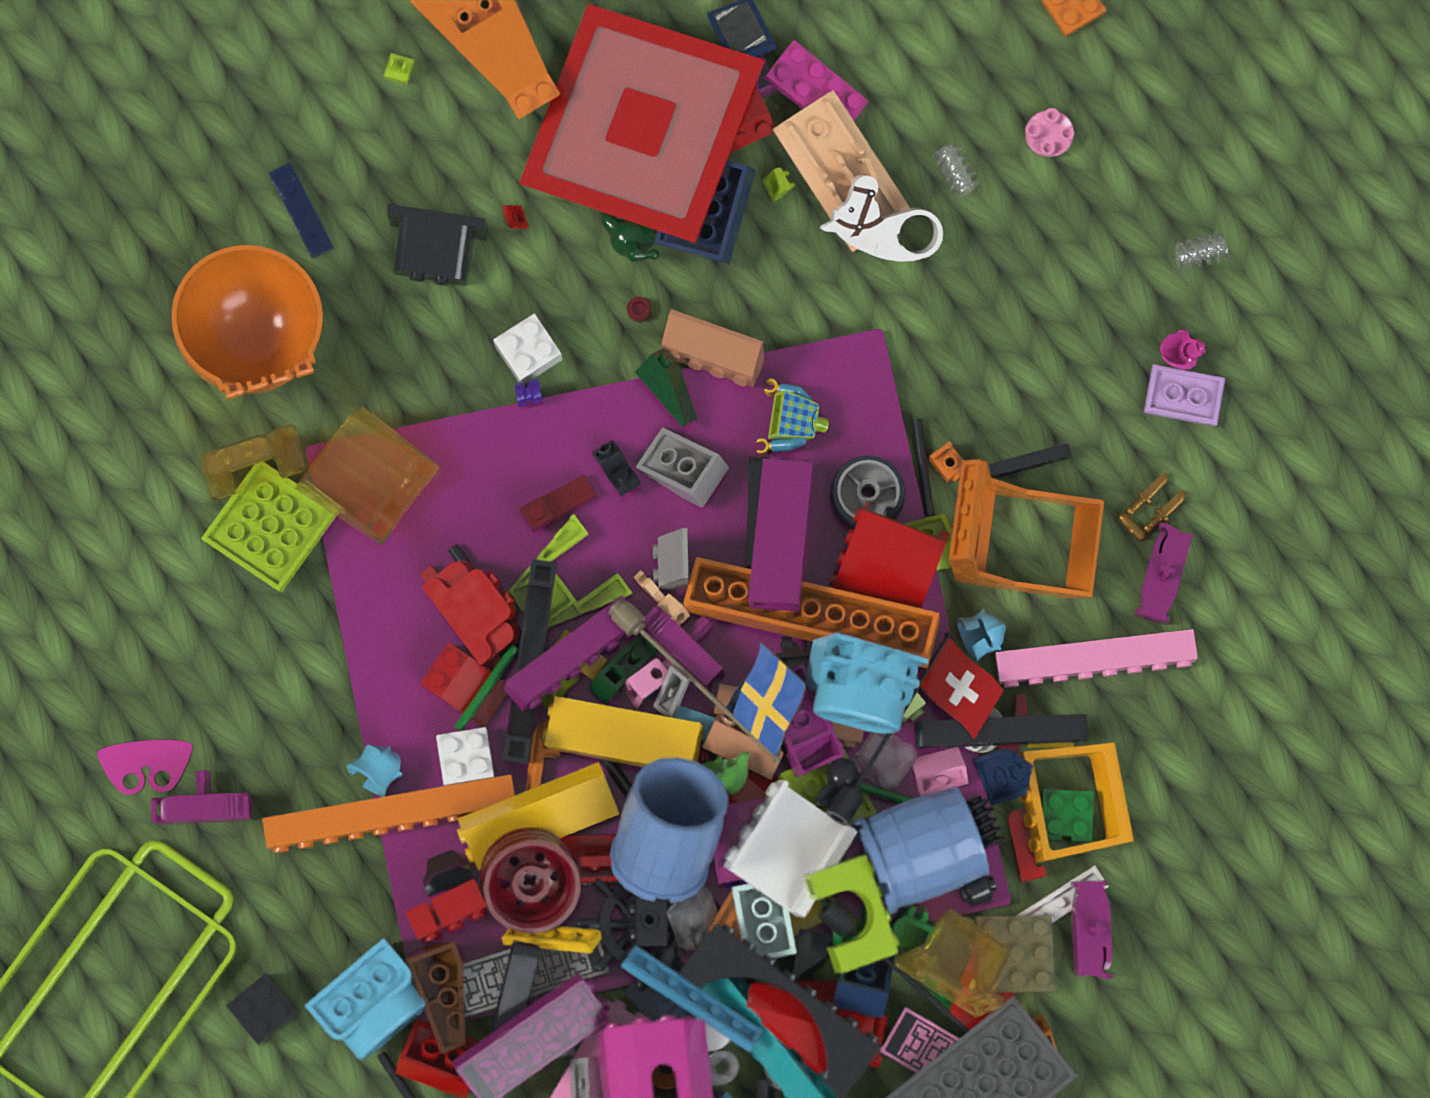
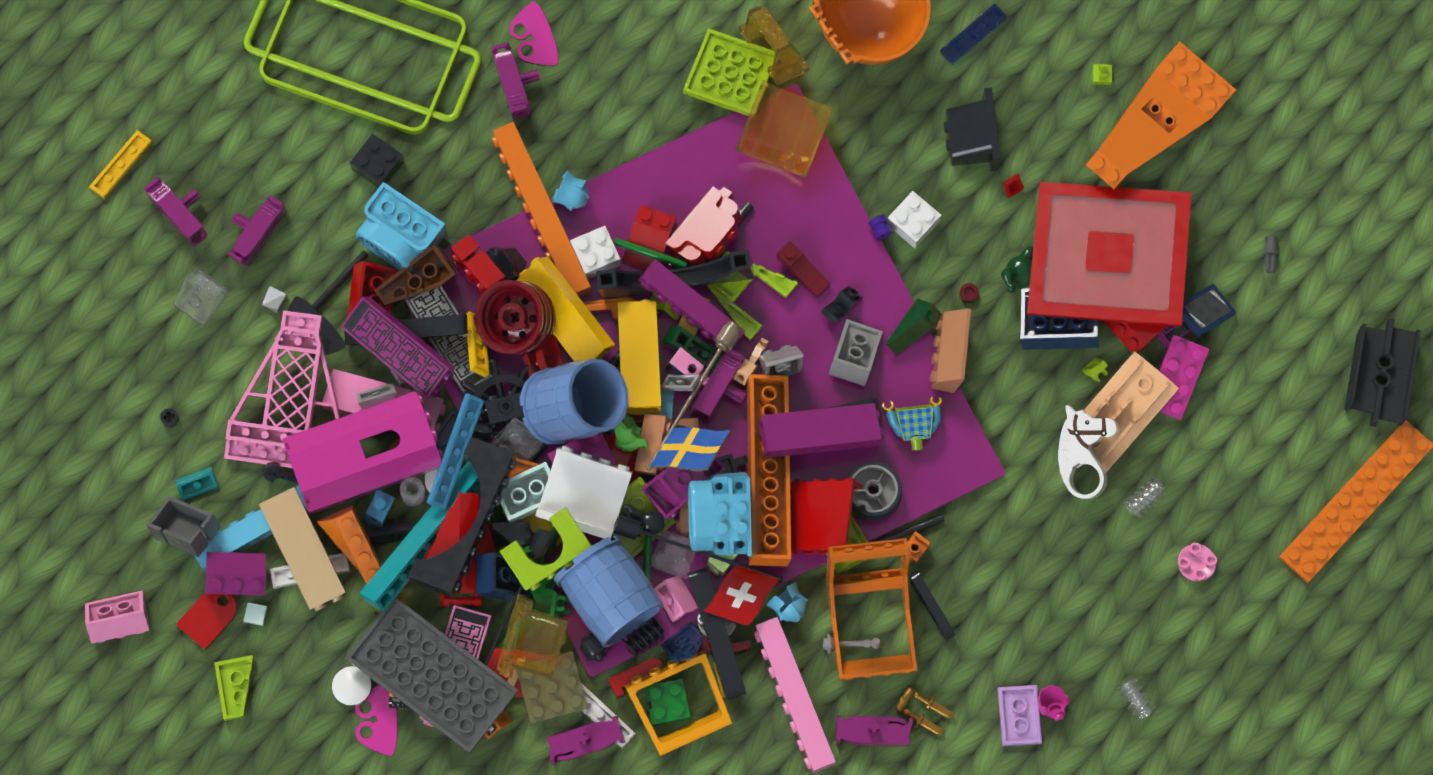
camera: 75 degrees right, 5 degrees down
none -> light grey piece [823,634,880,654]

